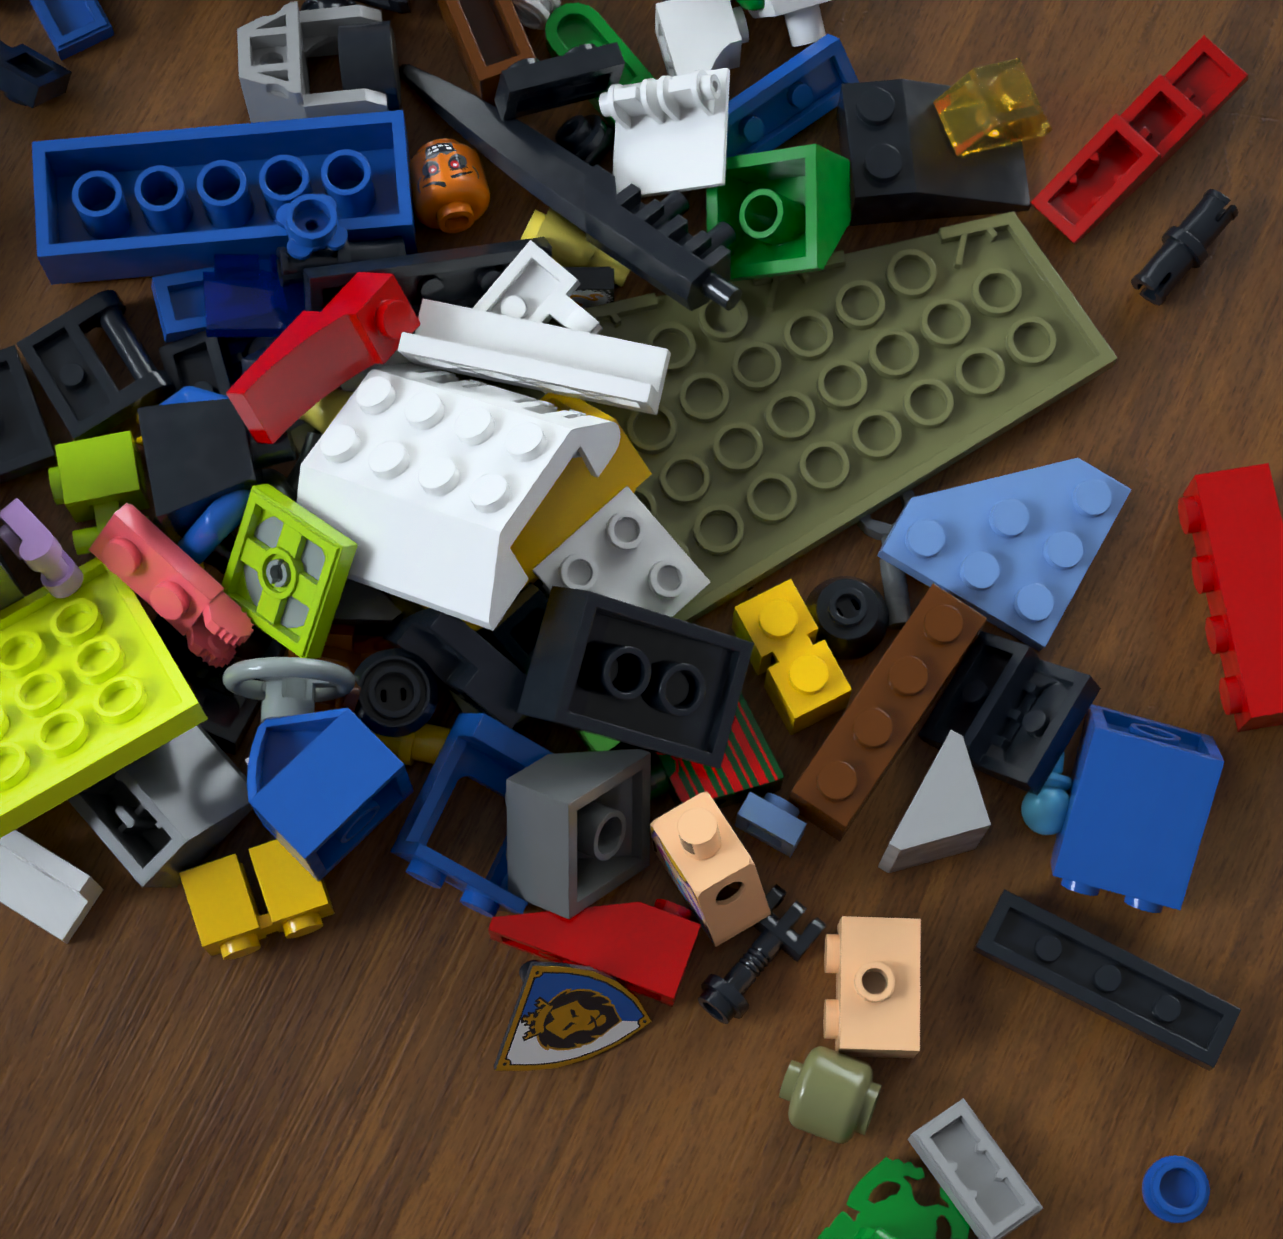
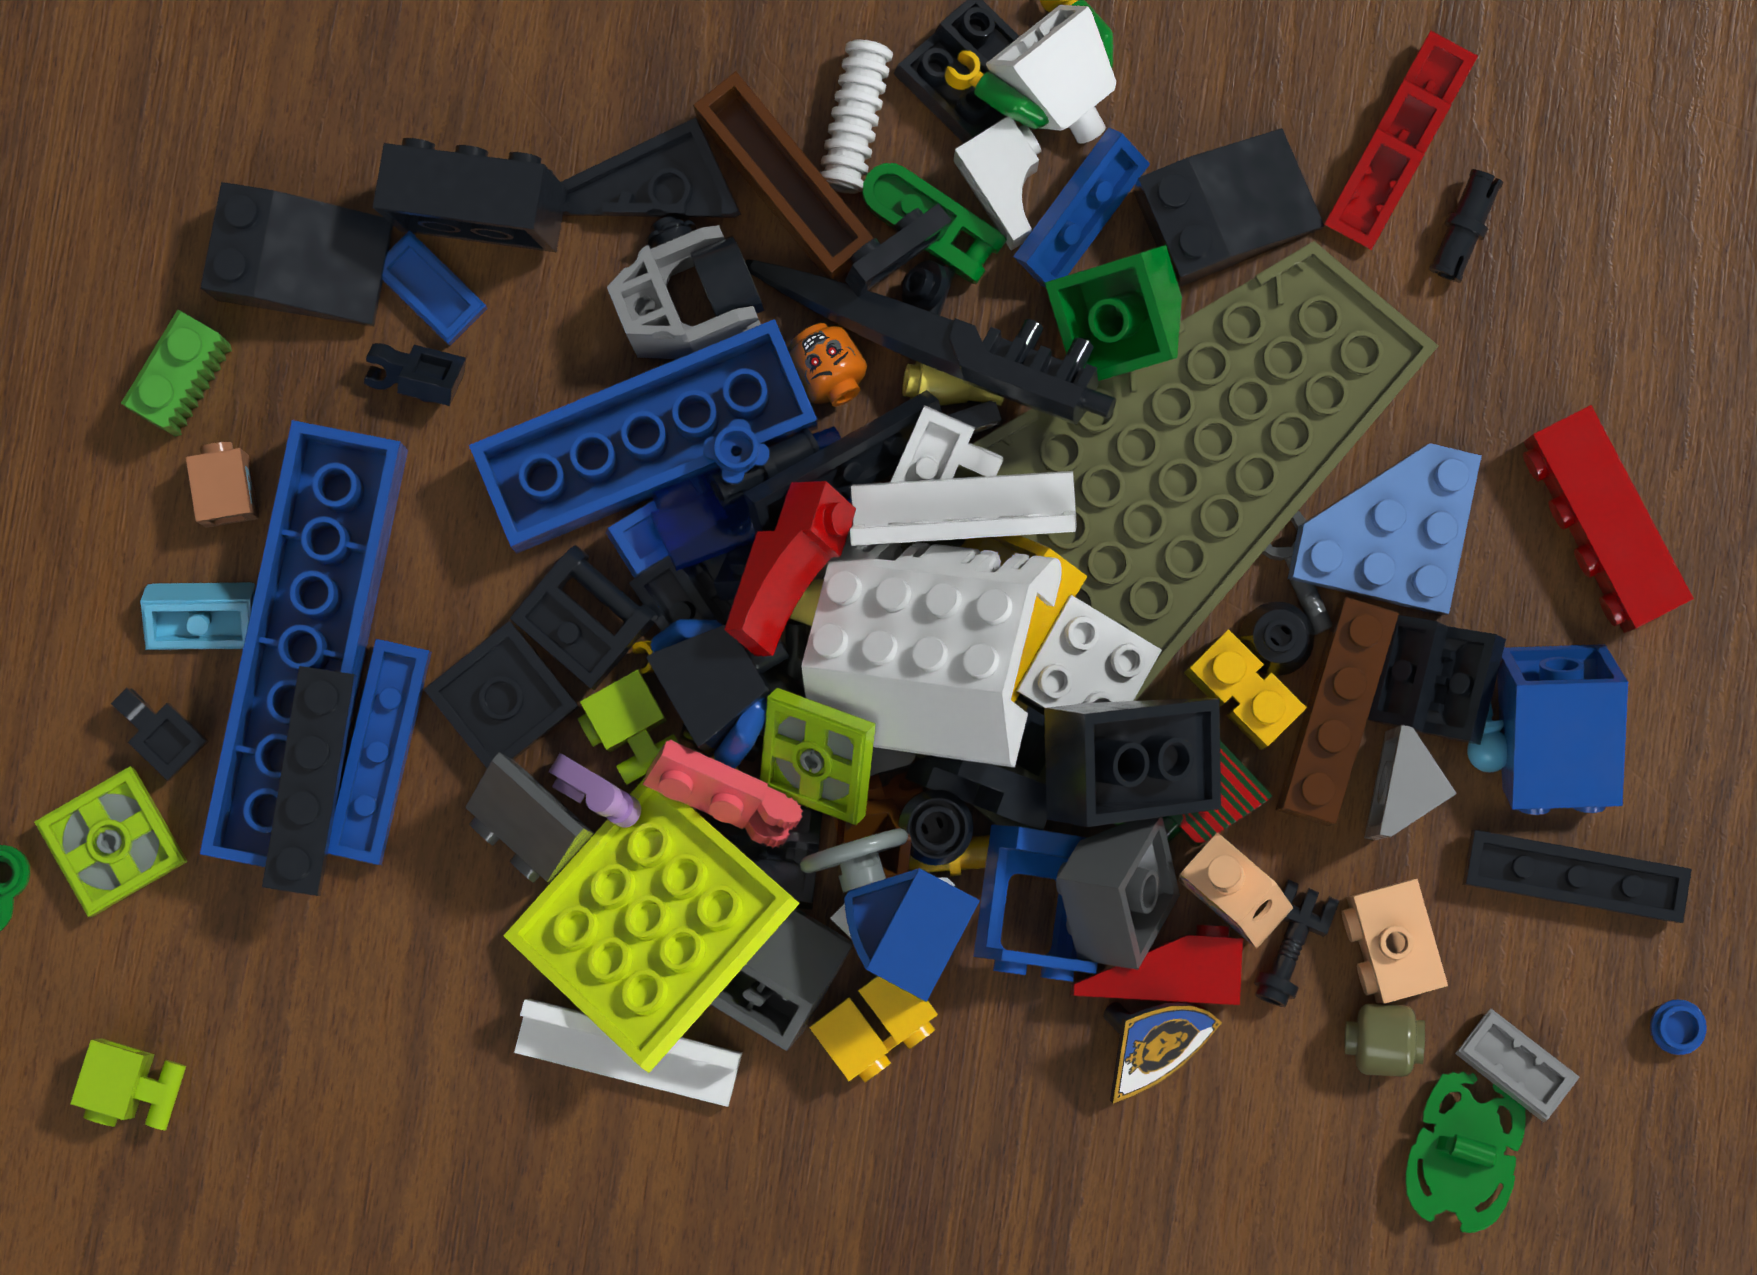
camera: 20 degrees left, 10 degrees up
white hinge [599,68,730,198] -> none
medium blue plate [735,792,807,857] -> none
clear yellow slope [933,58,1053,156] -> none

